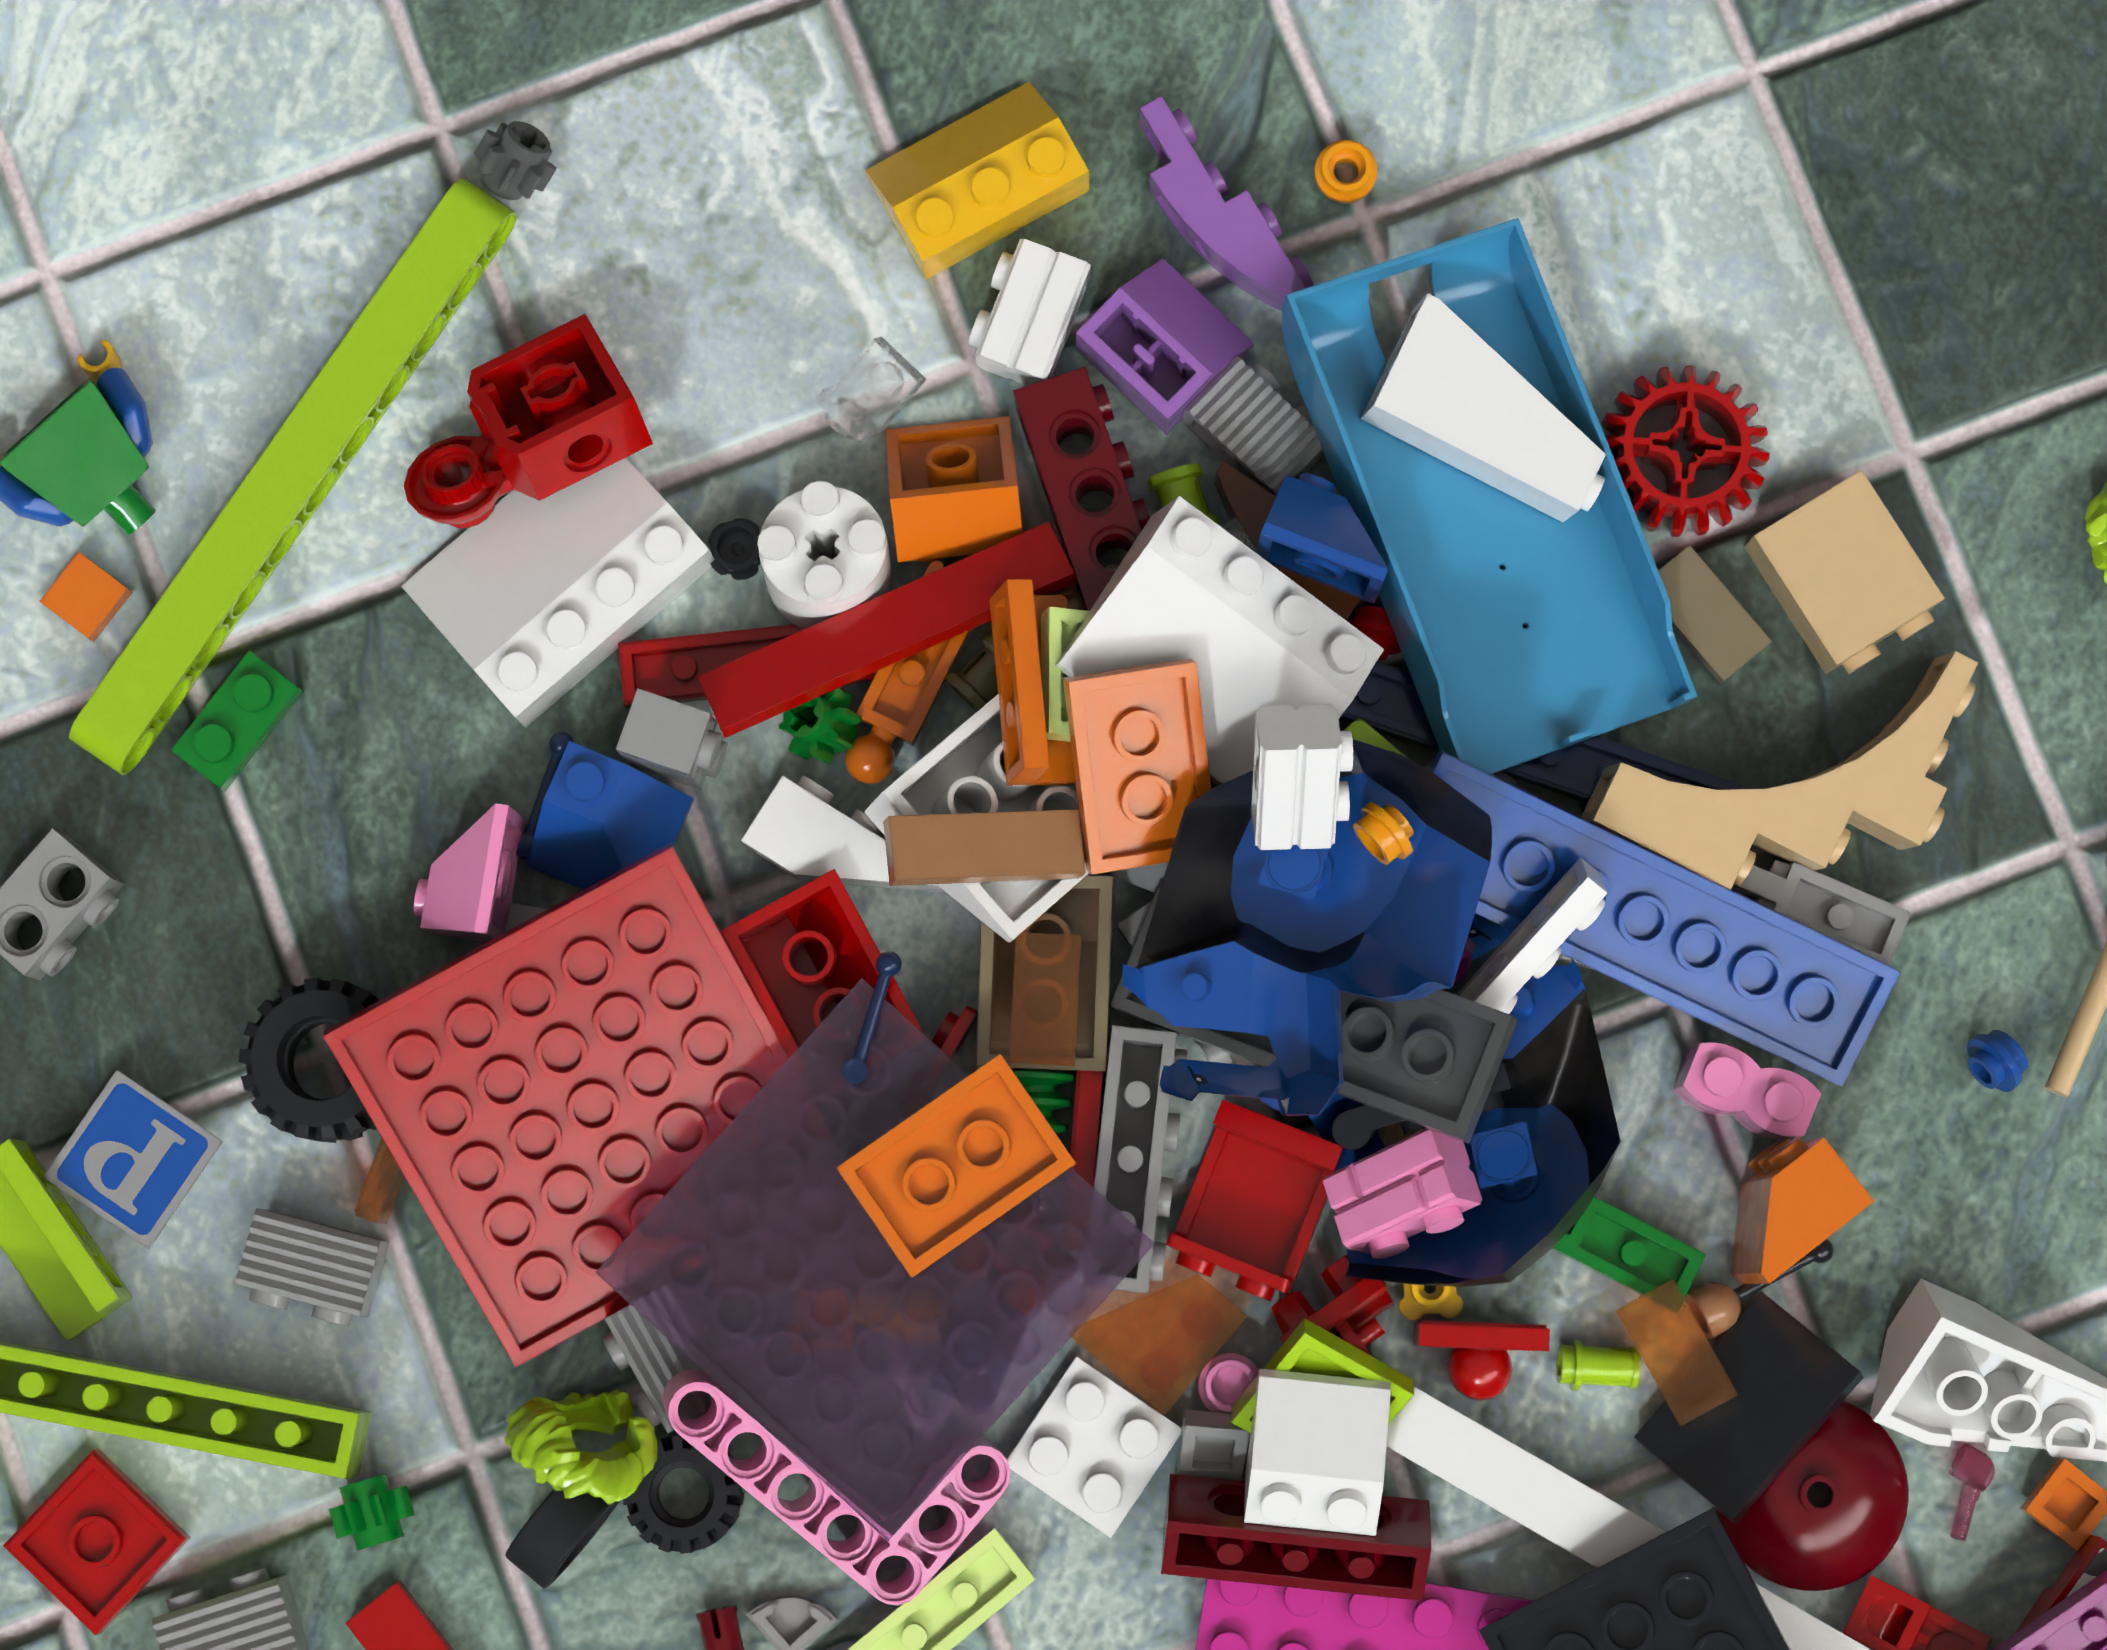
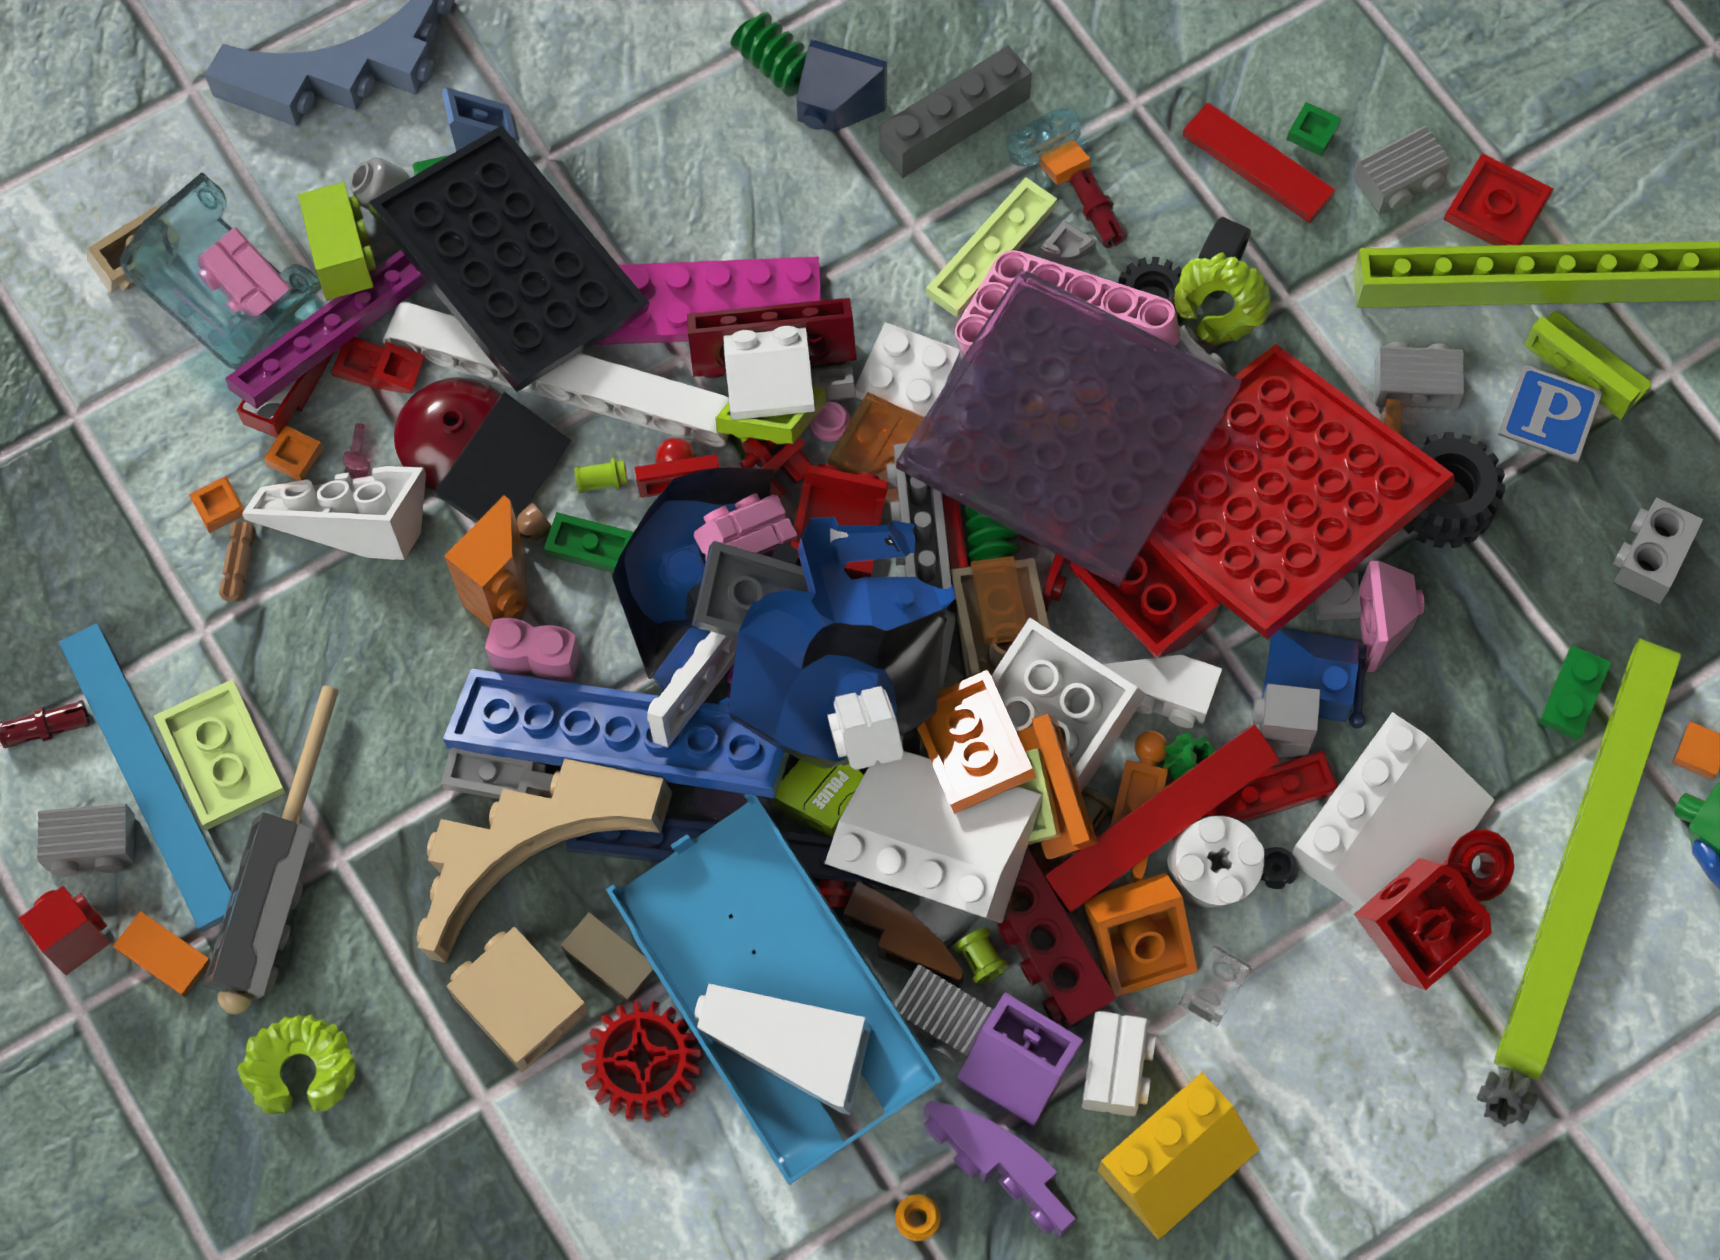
camera: 165 degrees right, 15 degrees down
green gear [329,1473,415,1551] -> none
orange plate [836,1054,1077,1278] -> none
dark blue hinge [842,951,902,1085] -> none
medium nougat tile [883,810,1086,886] -> none
blue slope [1256,473,1388,604] -> none
light orange plate [1353,802,1414,865] -> none
clear orange tile [1616,1278,1738,1426] -> none
blue plate [1967,1030,2028,1092] -> none

